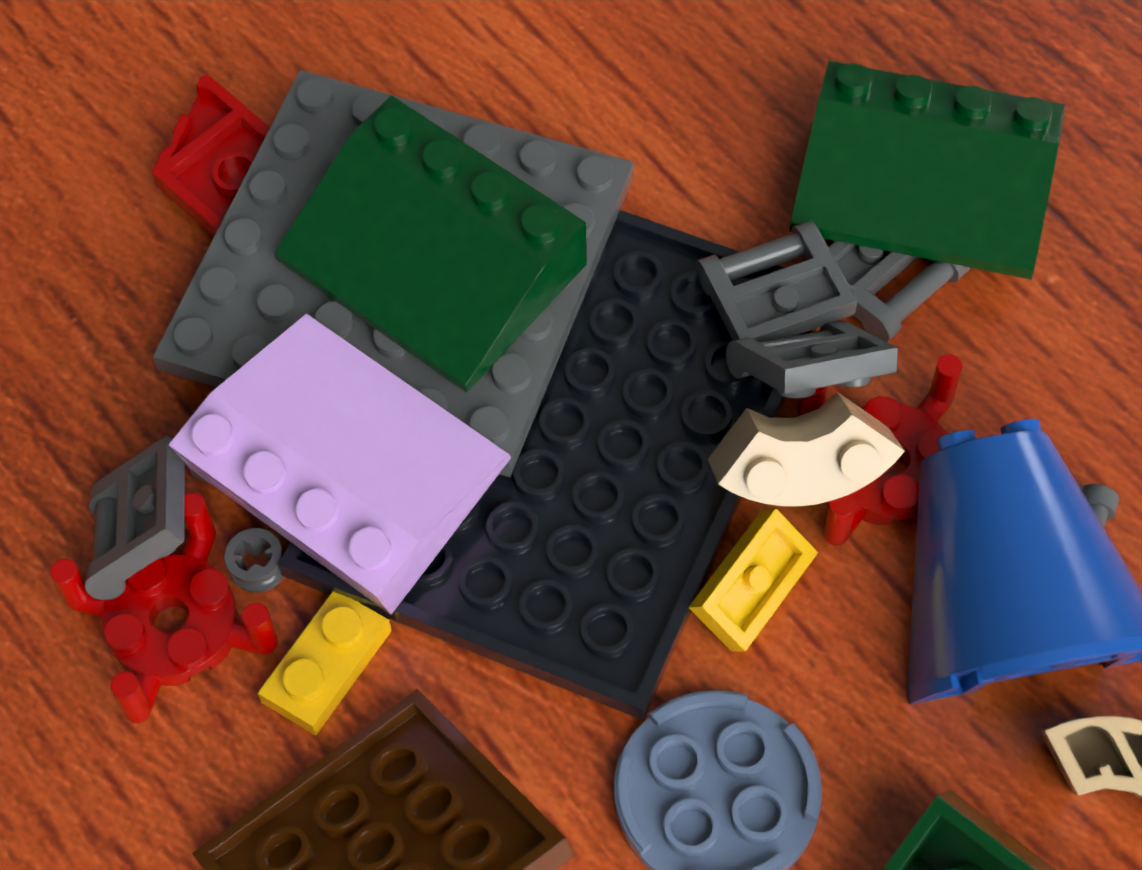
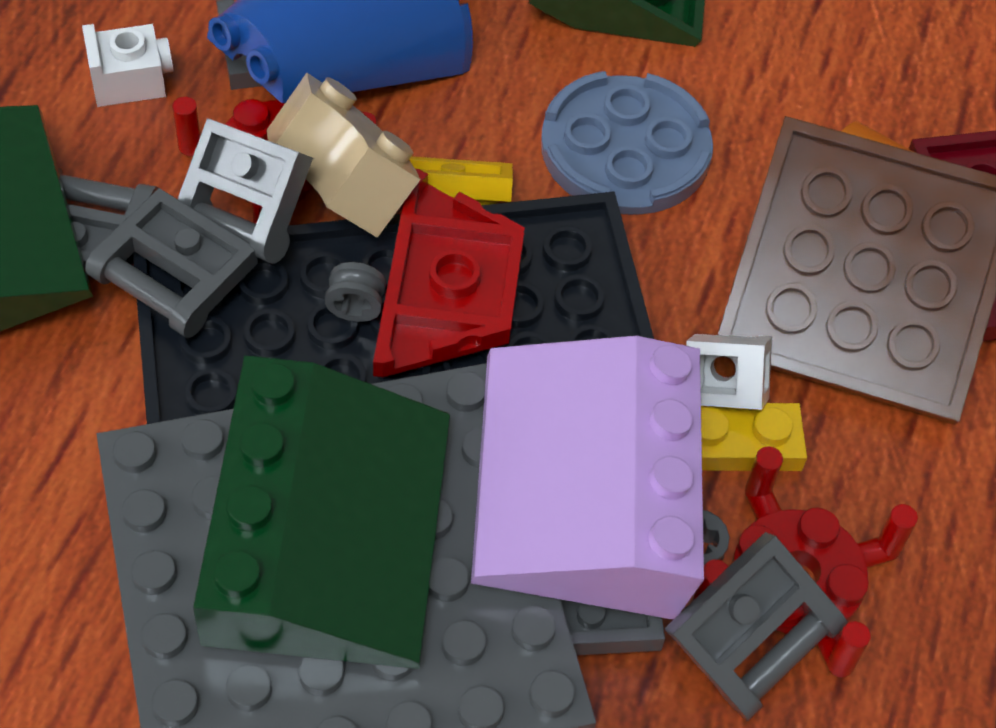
camera: 130 degrees left, 5 degrees down
none -> white brick [82,24,173,107]
none -> dark grey bush [325,262,386,322]
none -> red wing [373,168,525,377]
none -> white brick [686,334,772,410]

